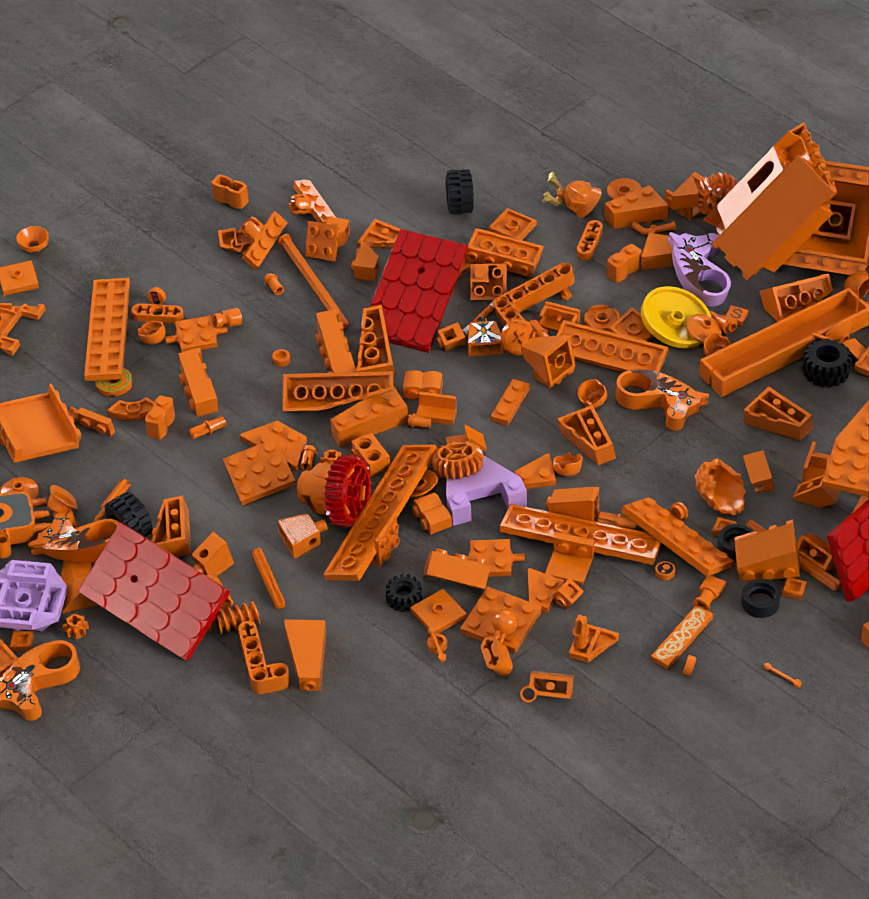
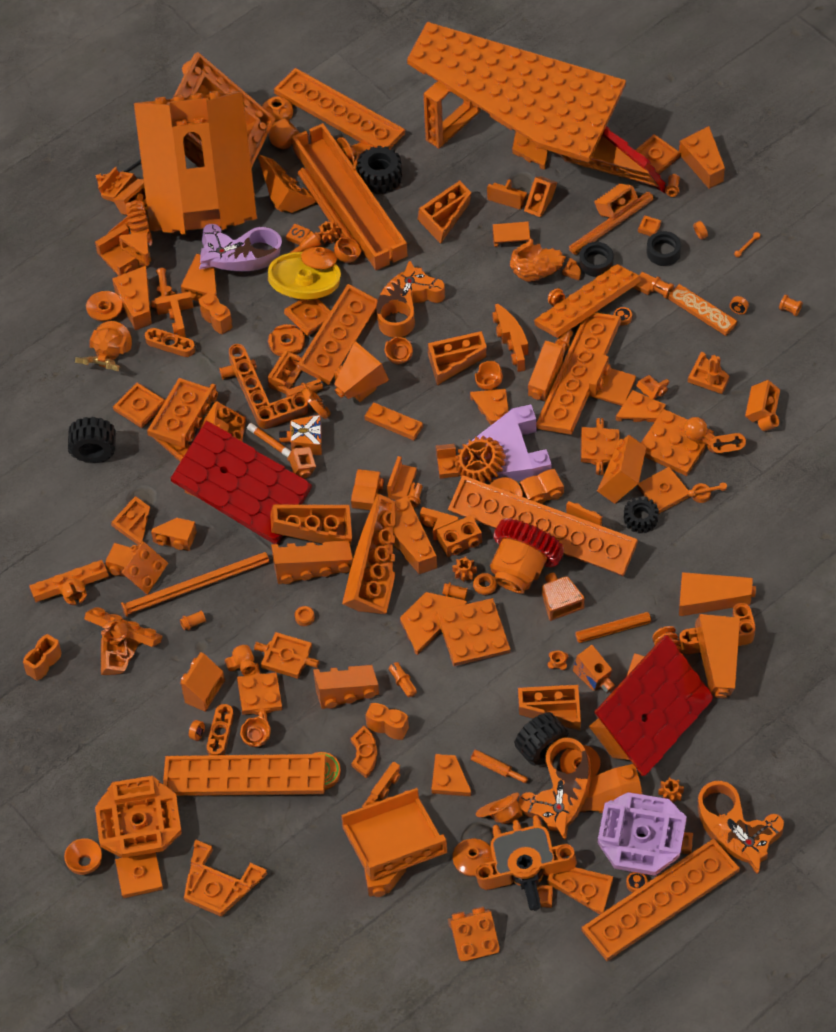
camera: 85 degrees left, 10 degrees up
orange wedge [735,519,800,581] -> none
none -> orange piece [95,776,182,858]
none -> orange bracket [155,291,194,337]
none -> orange slope [180,652,225,712]
none -> orange plate [254,632,319,679]
none -> orange gear [318,221,341,243]
none -> orange slope [420,507,459,540]
none -> orange wing [431,754,471,796]
none -> orange slope [492,304,528,372]
none -> orange plate [548,650,568,670]
none -> orange pin [665,174,680,197]
none -> orange tile [693,221,708,240]
none -> orange slope [695,614,740,698]
none -> orange bush [779,294,803,316]

